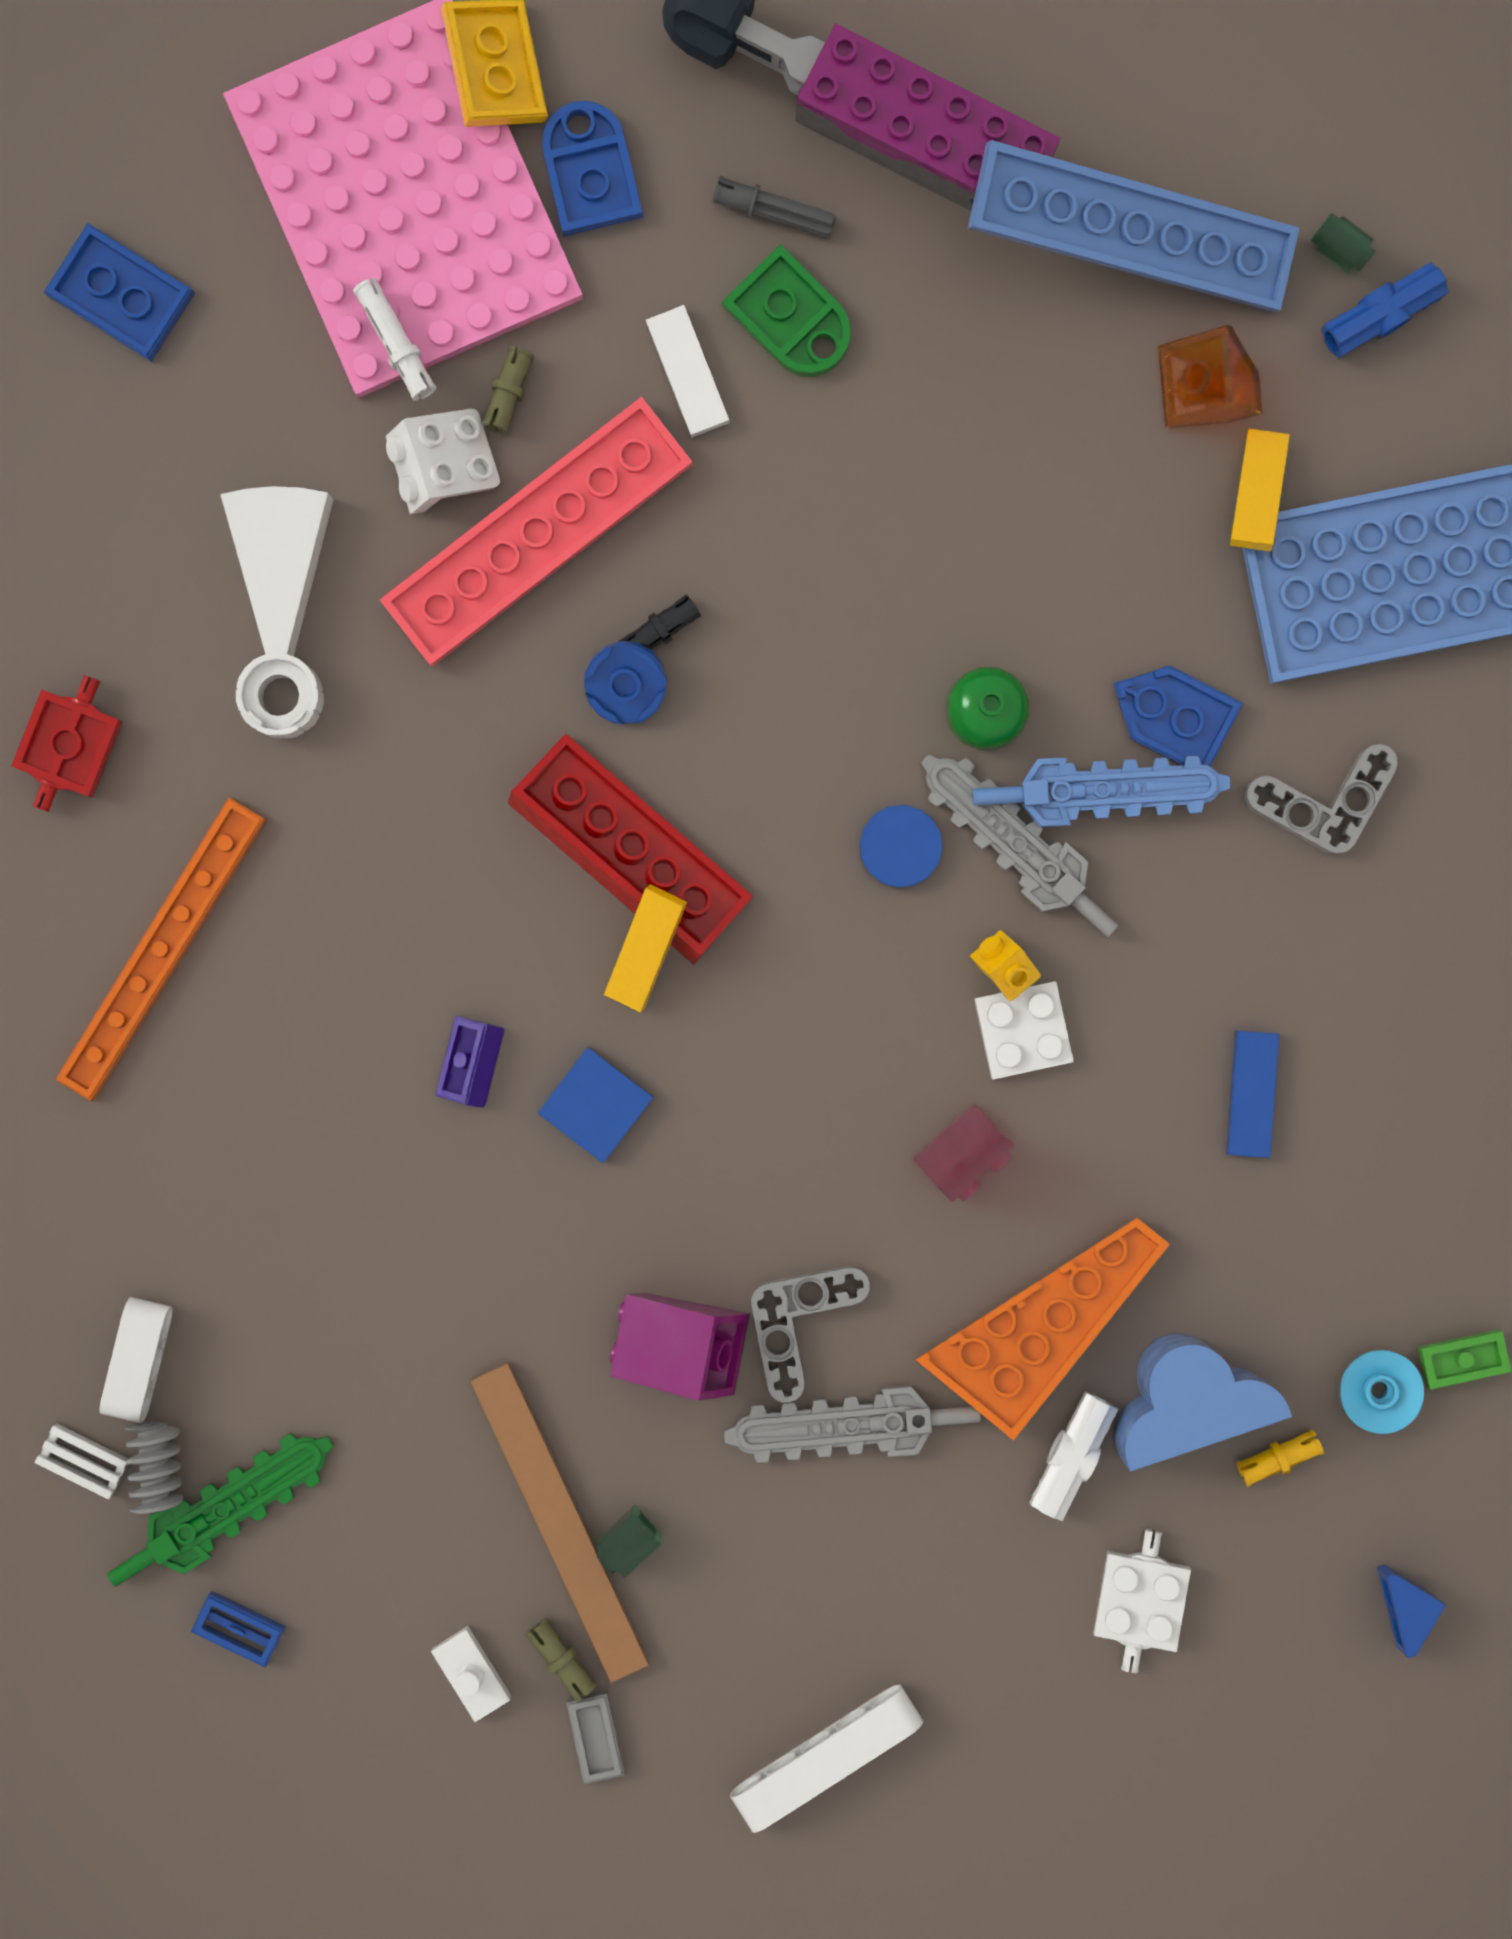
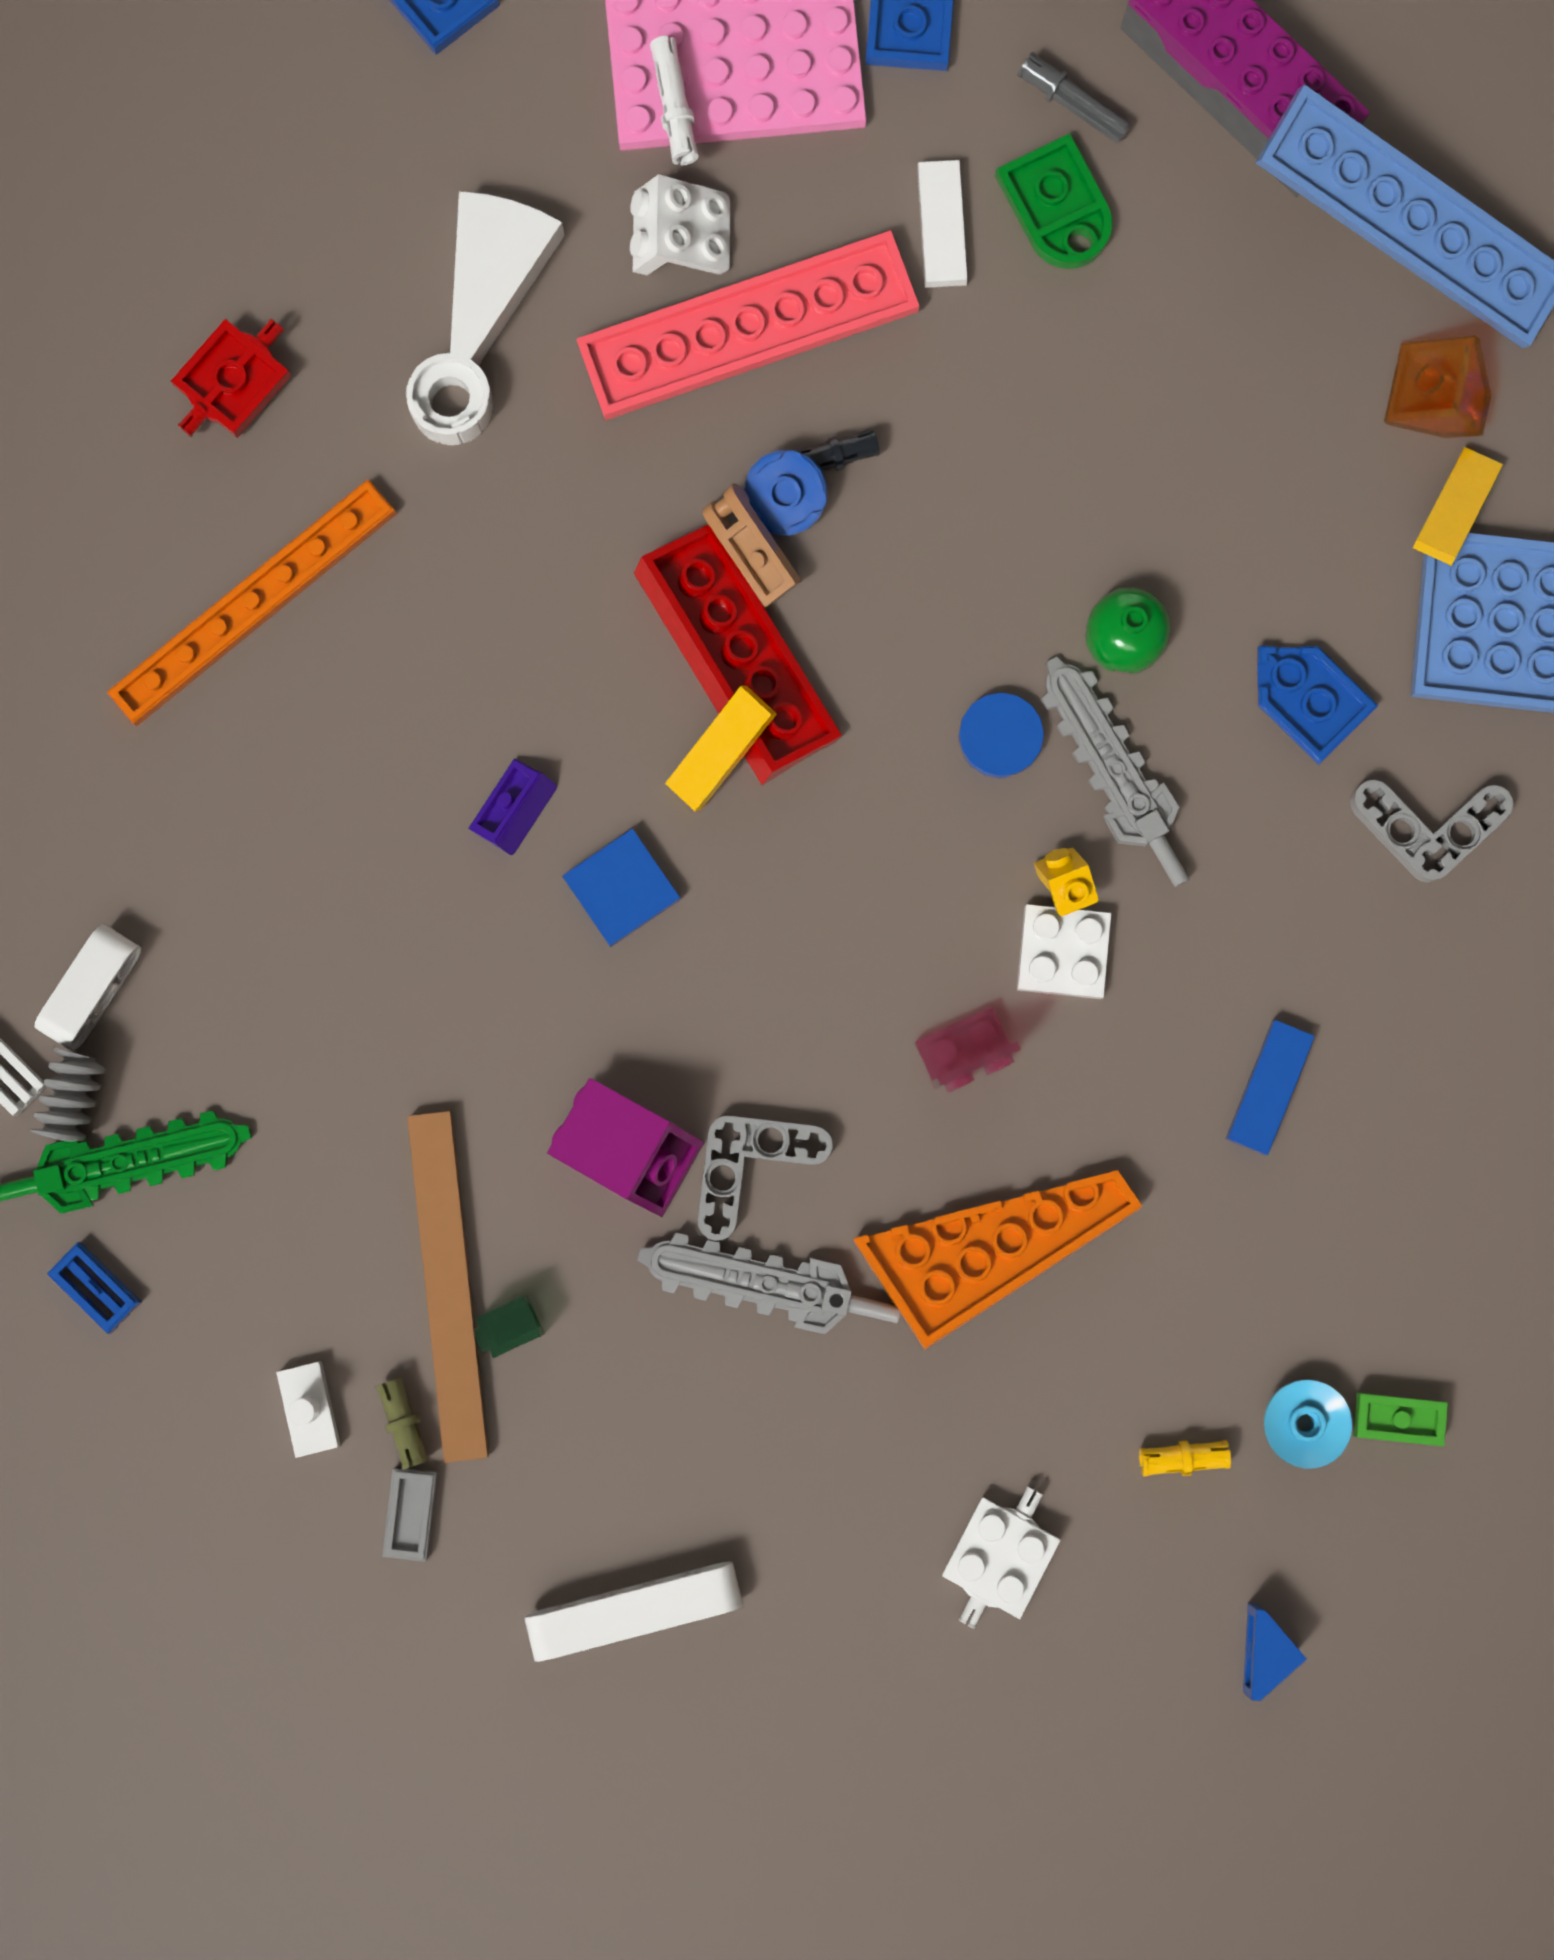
camera: 20 degrees right, 5 degrees down
olive pin [482,346,534,434] -> none
medium blue bar [972,756,1230,828] -> none
white piece [1029,1391,1118,1521] -> none
medium blue brick [1113,1333,1292,1472] -> none
none -> medium nougat plate [702,484,802,607]

